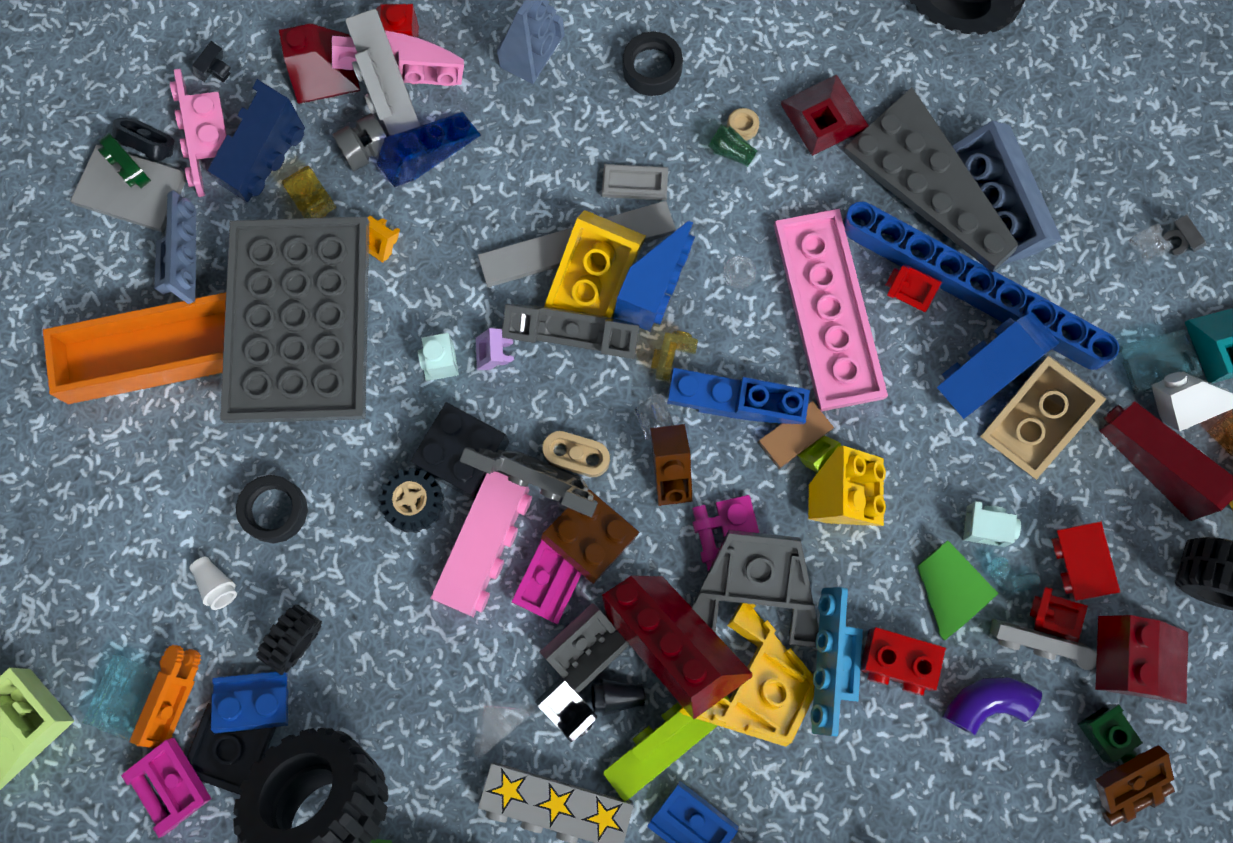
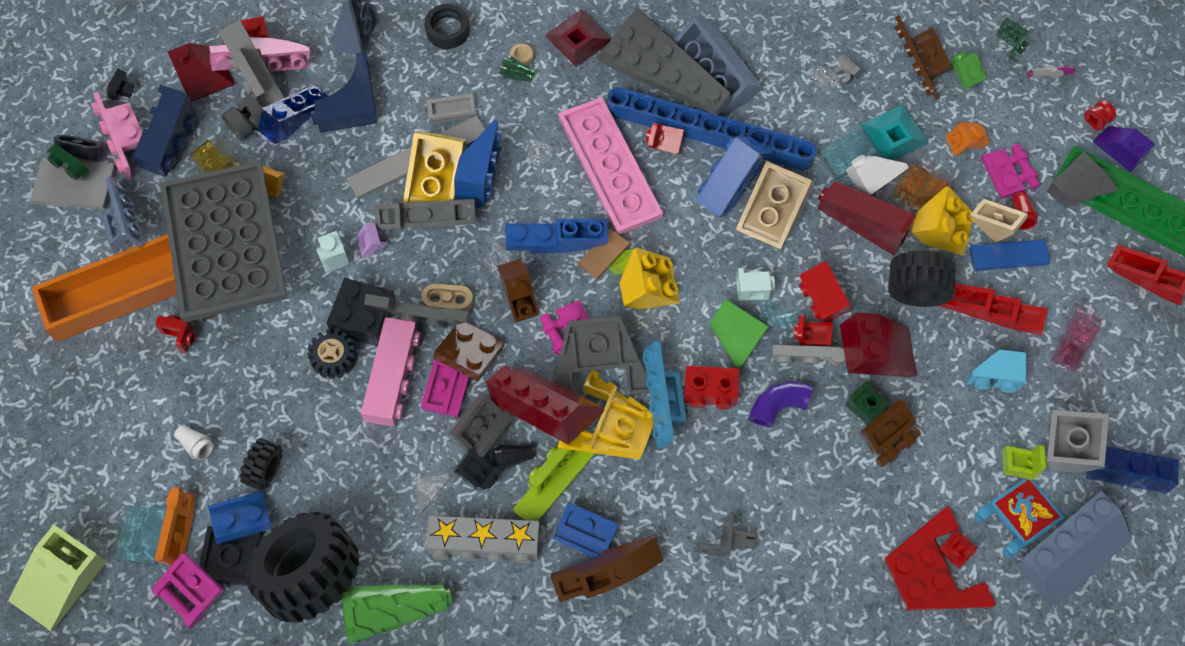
camera: 15 degrees left, 10 degrees down
black tyre [236,475,308,544] -> none
clear yellow bracket [651,331,698,382] -> none
none -> red bracket [155,315,195,353]
none -> dark blue arch [311,52,378,133]

